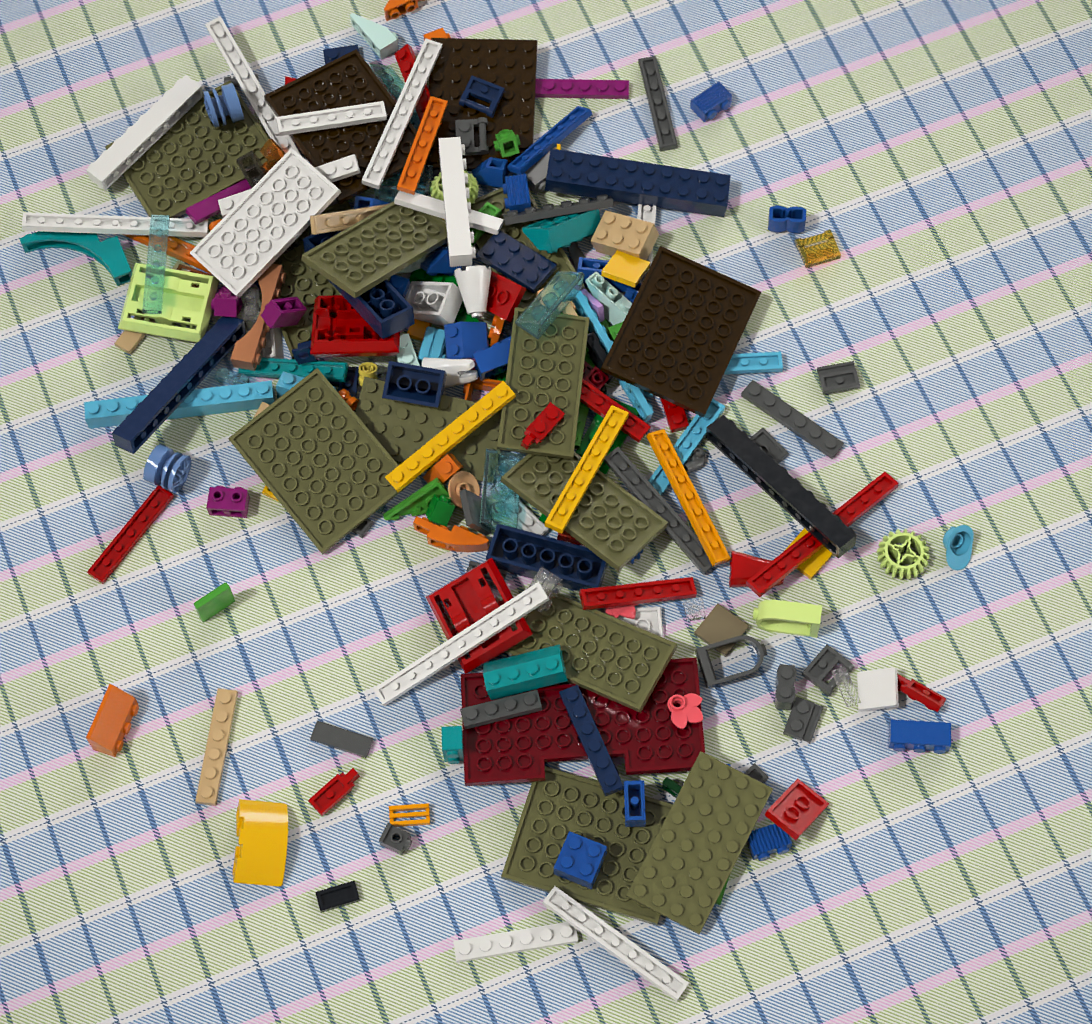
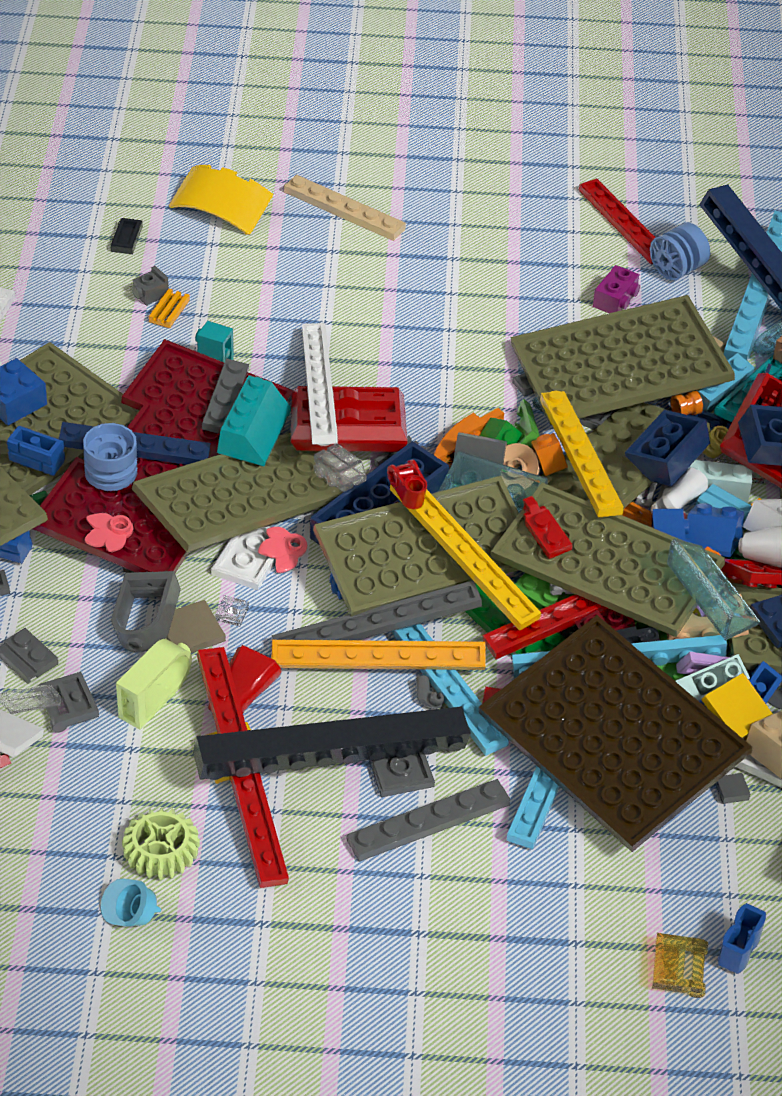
camera: 110 degrees right, 20 degrees down
orange slope [86,684,139,757] -> none
bright green tile [194,582,235,623] -> none
red hinge [308,768,360,816] -> none
dark grey tile [310,720,373,758] -> none
red plate [579,577,697,610] -> none
dark grey brick [774,664,797,710] -> none
dark grey plate [817,361,860,395] -> none
none -> medium blue wheel [83,423,137,491]
none -> red piece [387,460,427,509]

